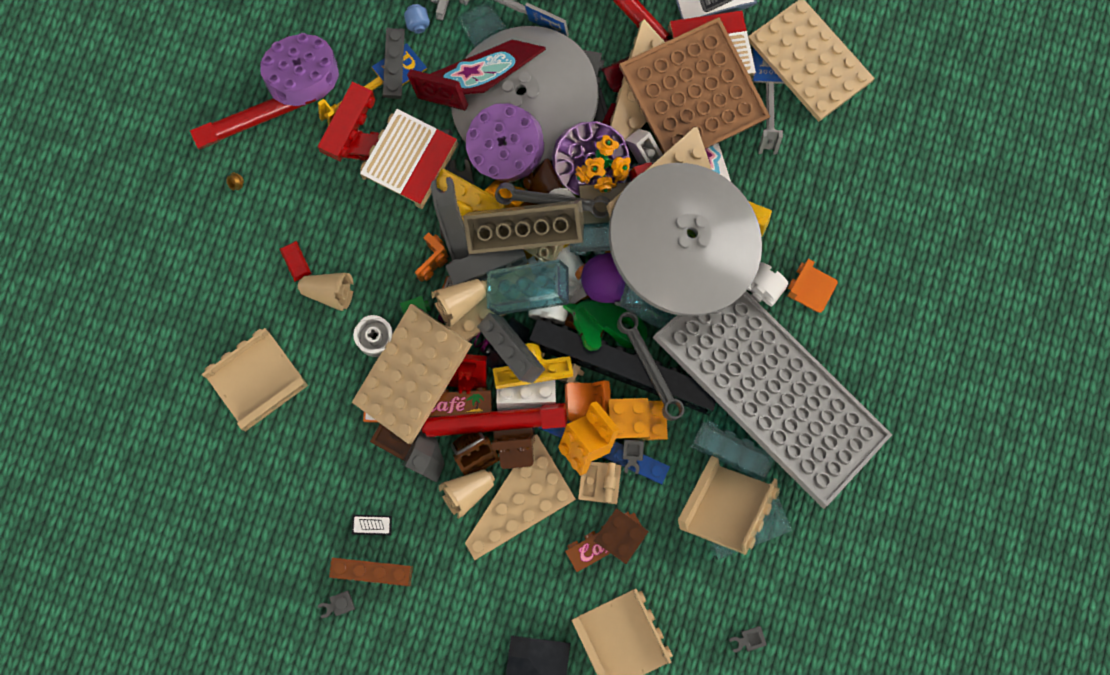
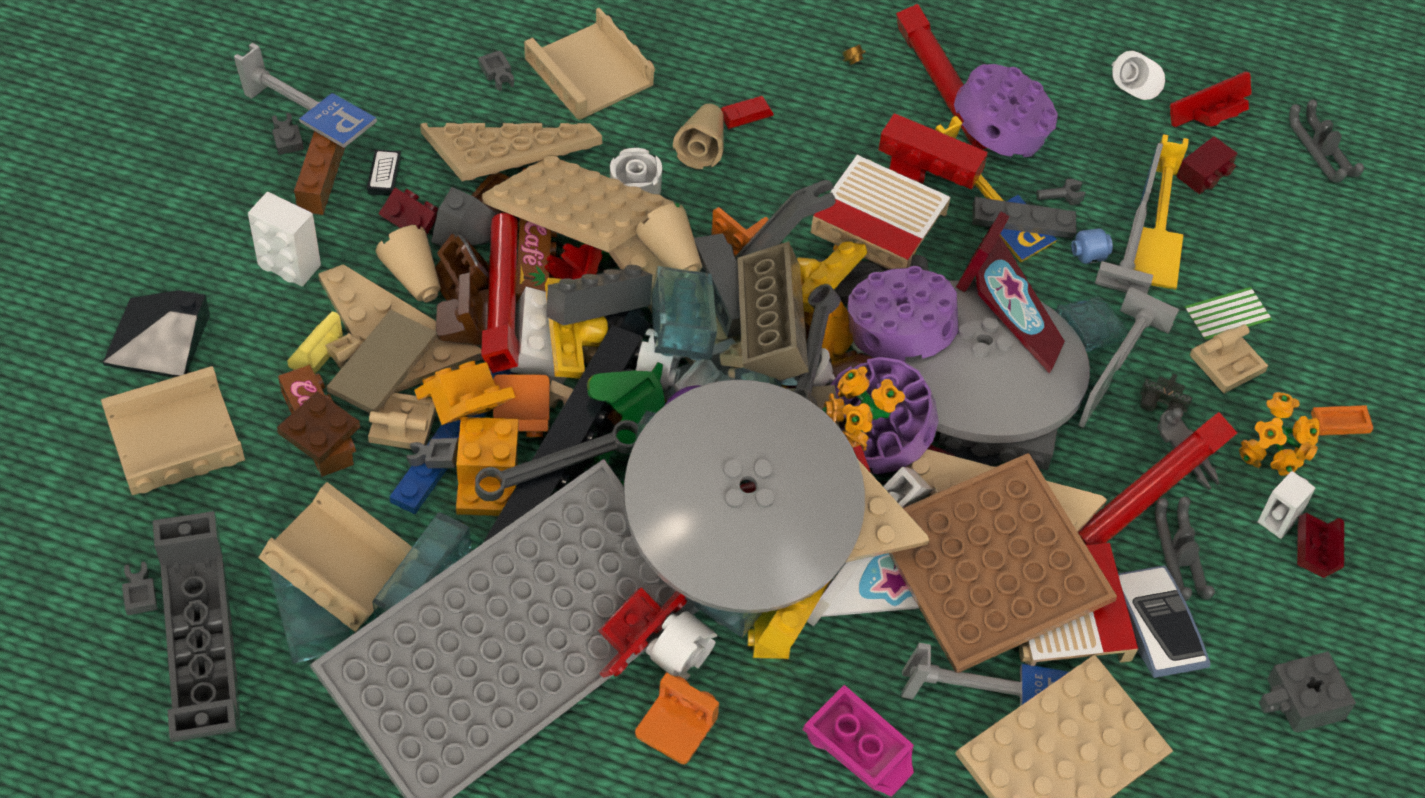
camera: 85 degrees right, 25 degrees down
none -> dark grey slope [153,511,240,743]
none -> piece [234,43,377,148]
none -> white brick [248,192,321,286]
none -> light yellow tile [287,311,343,374]
none -> tan tile [325,333,361,369]
none -> dark tan tile [327,309,438,413]
none -> dark red bracket [378,188,438,235]
none -> tan wing [420,123,602,181]
none -> dark grey plate [478,50,514,91]
none -> red bracket [598,587,688,678]
none -> dark pink slope [803,685,914,797]
none -> dark grey bar [1036,179,1086,205]

